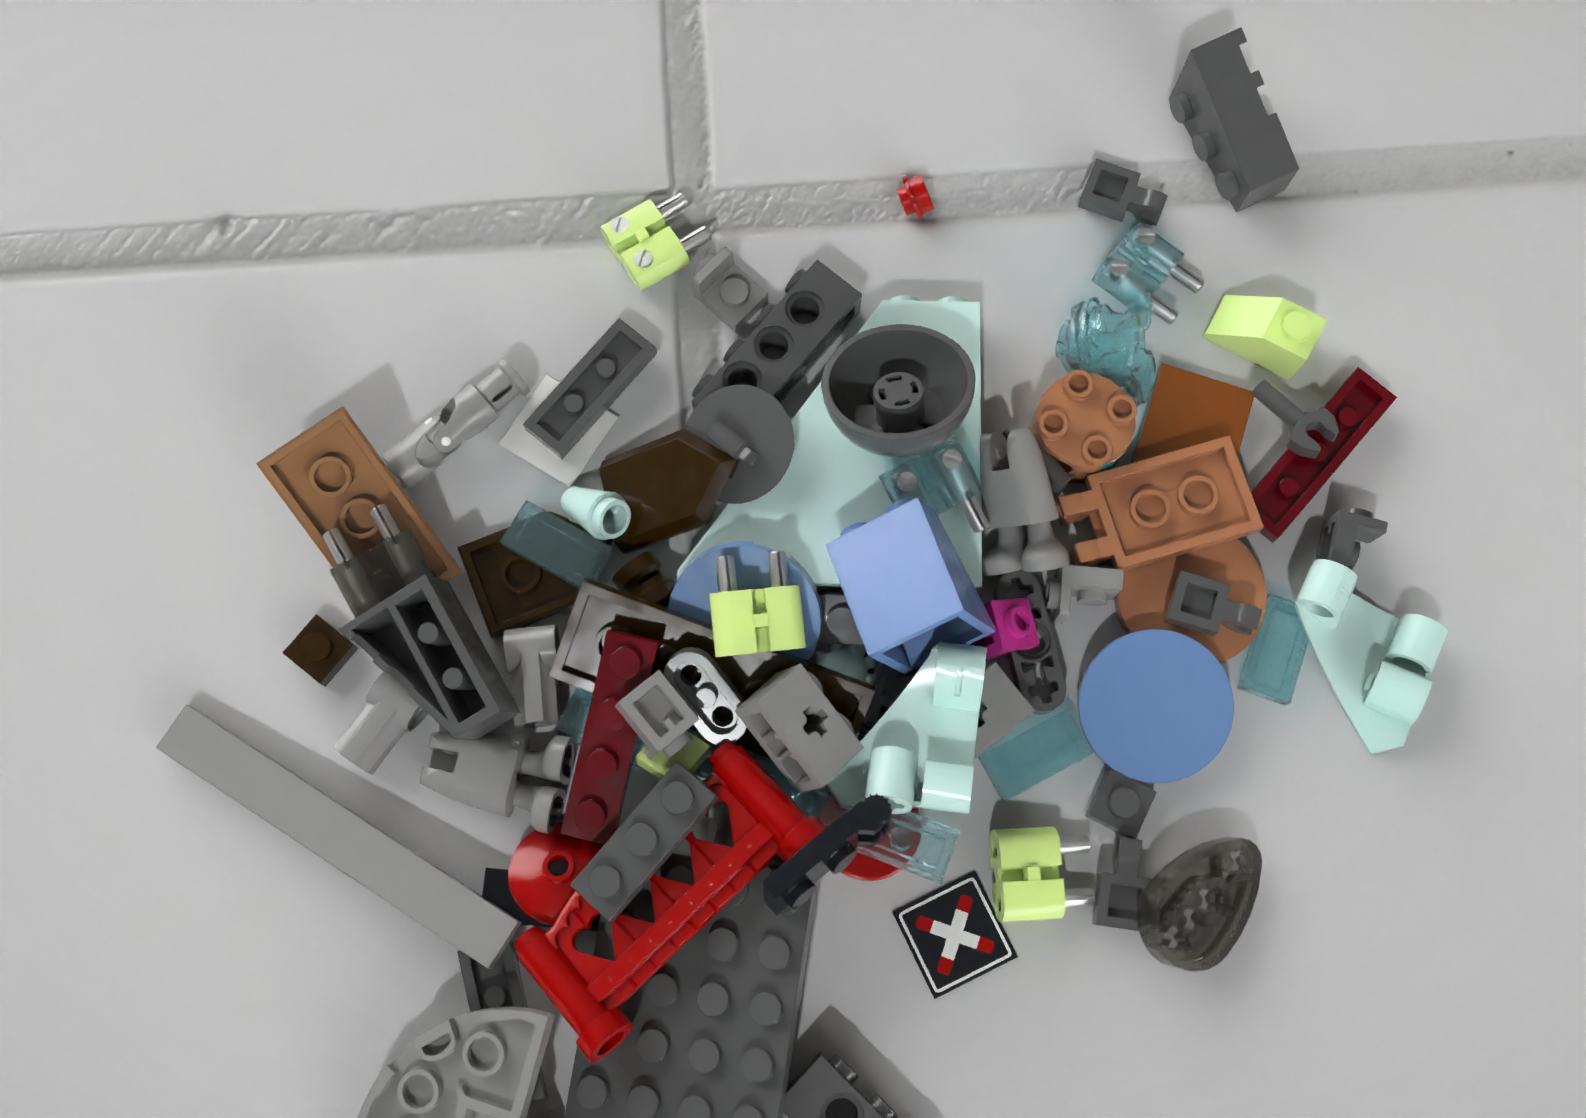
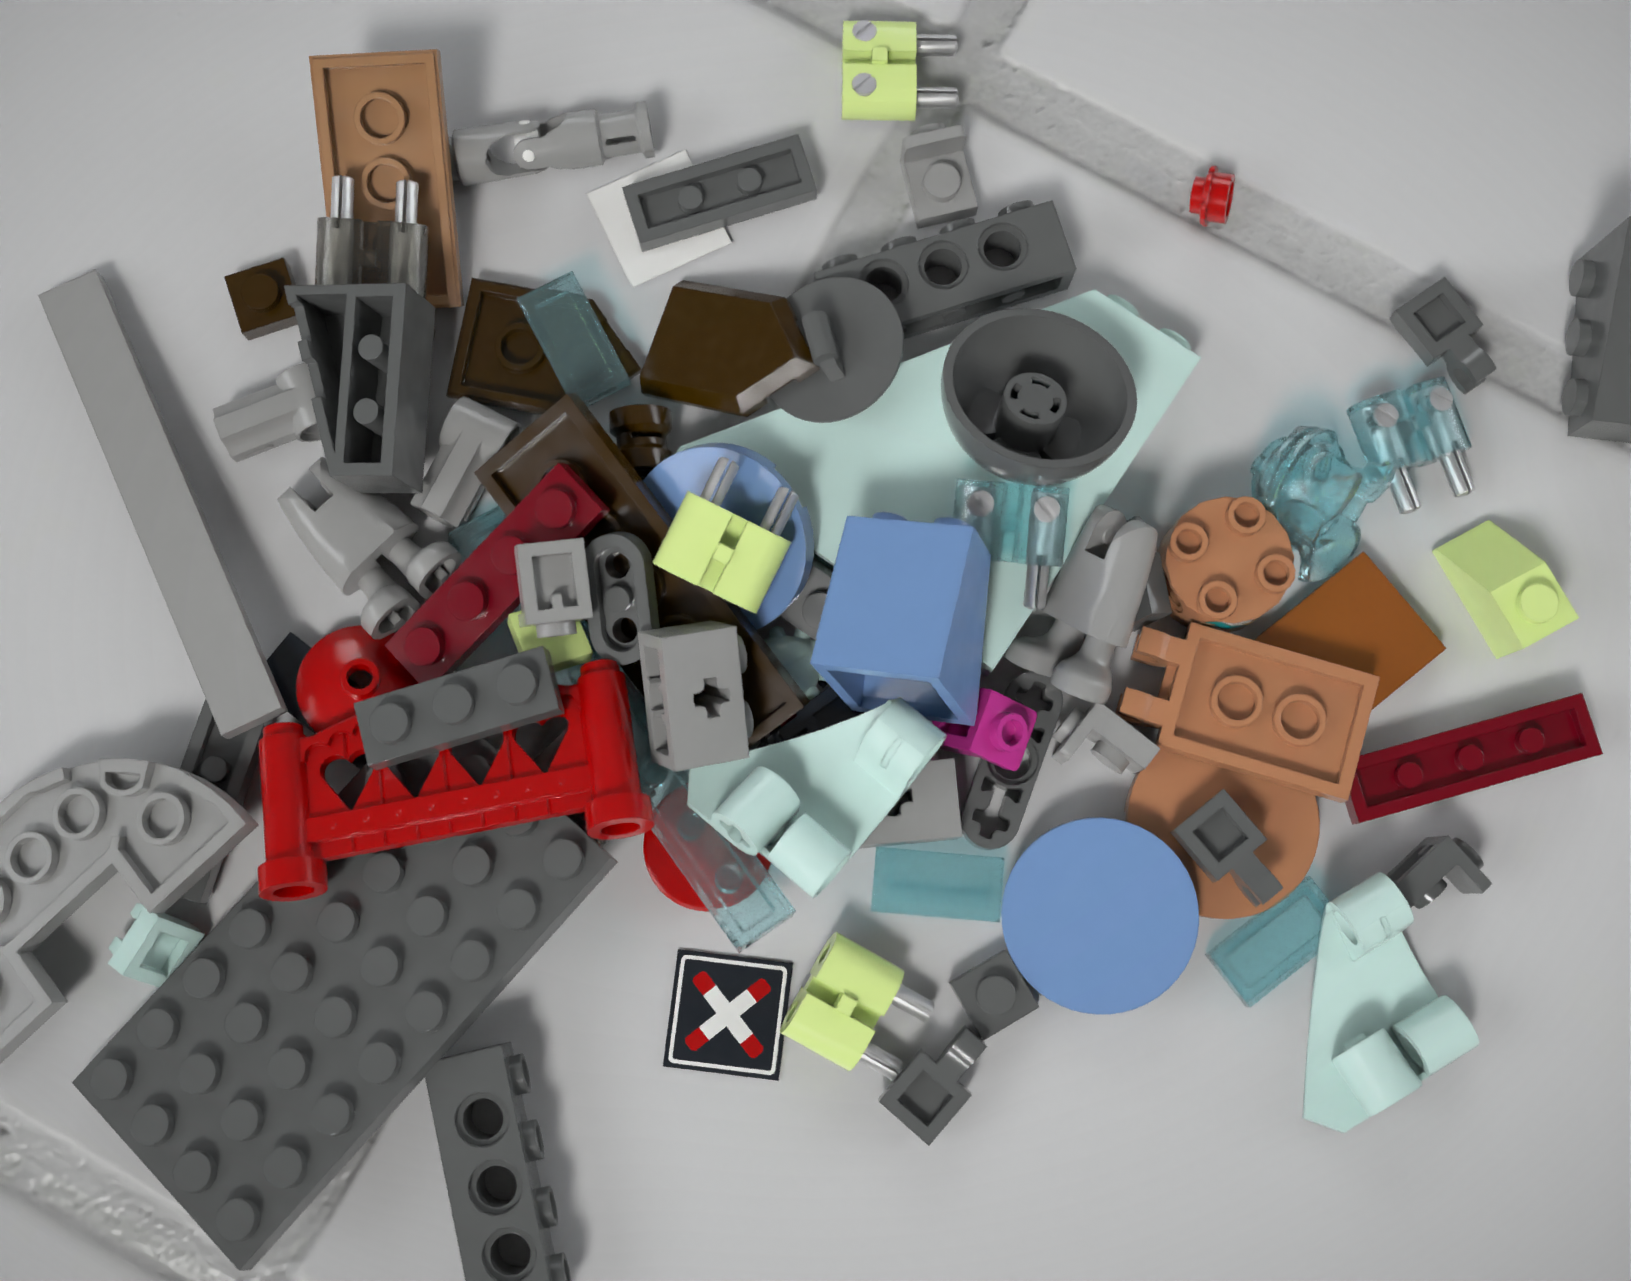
camera: 30 degrees right, 5 degrees up
light aqua cone [561,486,631,540] -> none
black hinge [763,793,892,916] -> none
clear smoke piece [1137,837,1262,972] -> none
dark grey bar [1251,380,1339,459] -> none

